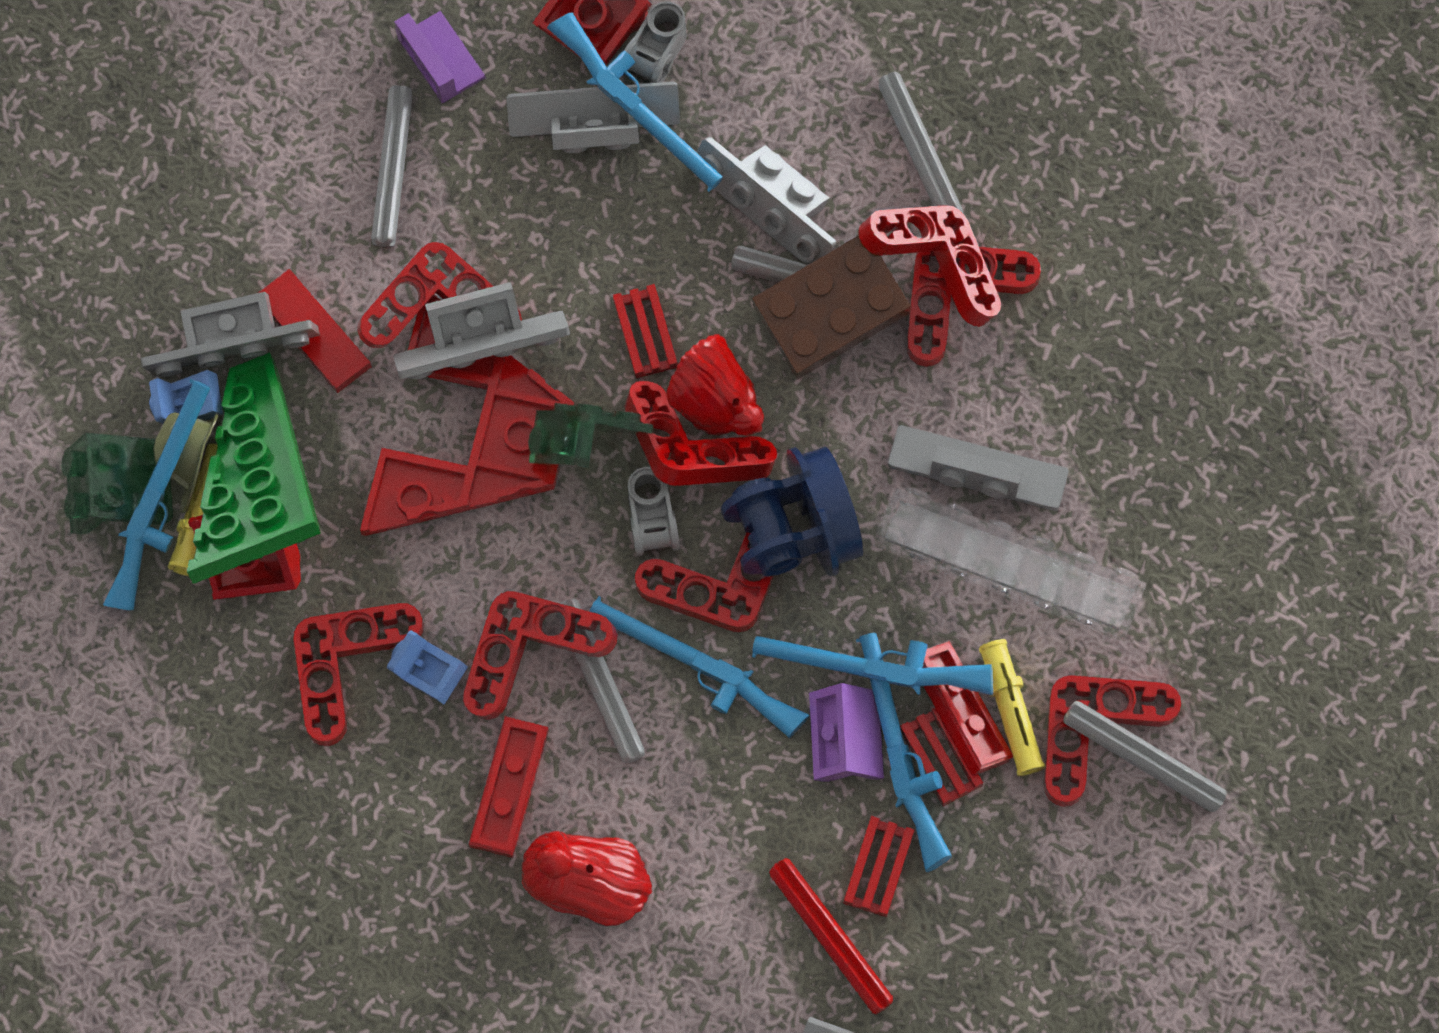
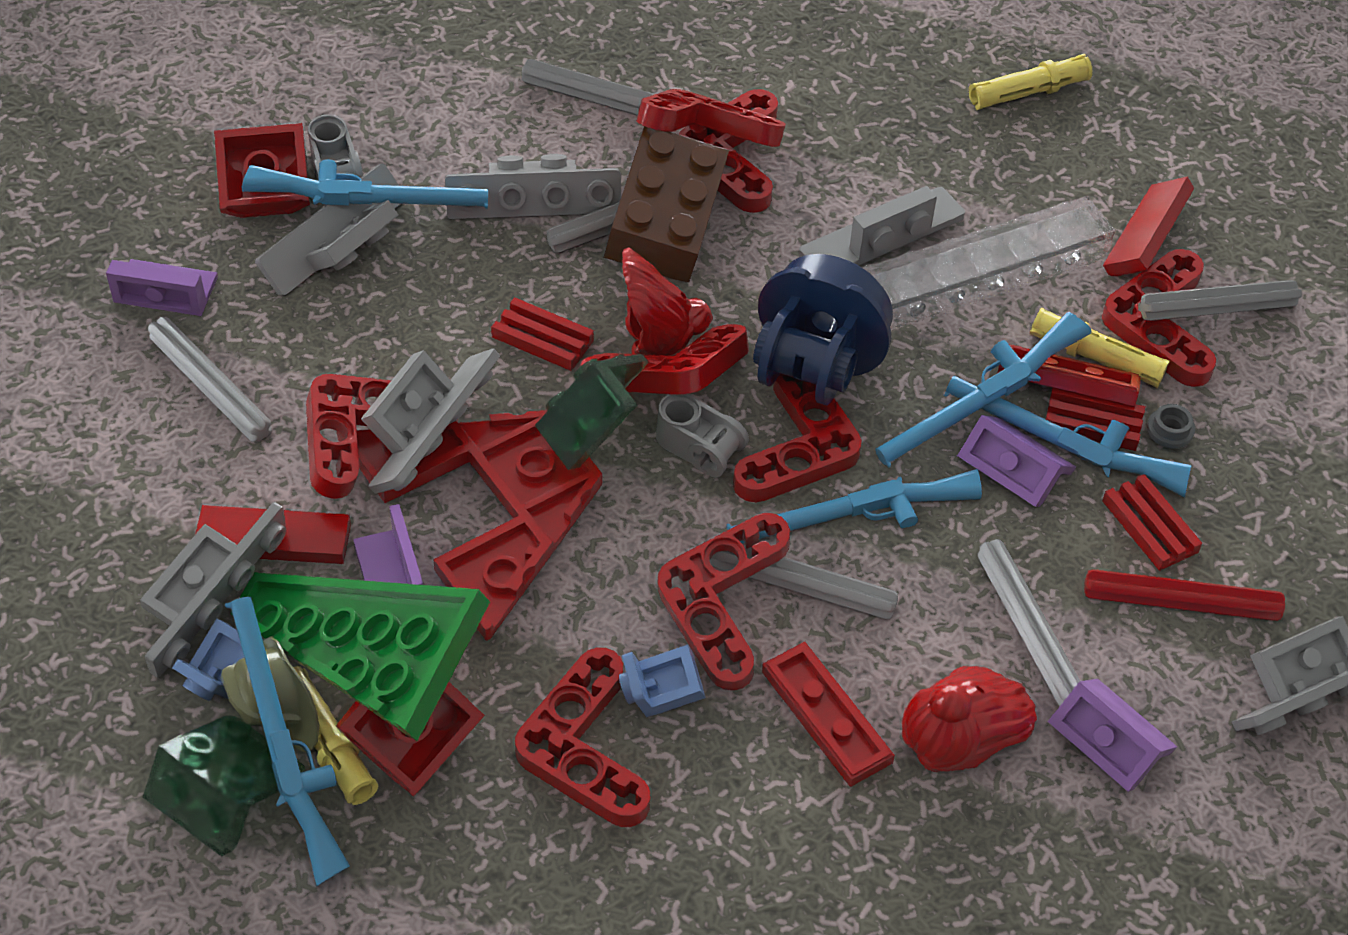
camera: 50 degrees left, 20 degrees down
none -> medium lavender panel [353,504,423,585]
none -> light yellow pin [969,54,1092,110]
none -> light grey axle [978,539,1080,706]
none -> medium lavender panel [1048,679,1177,792]
none -> red tile [1103,176,1194,276]
none -> dark grey plate [1147,404,1195,449]

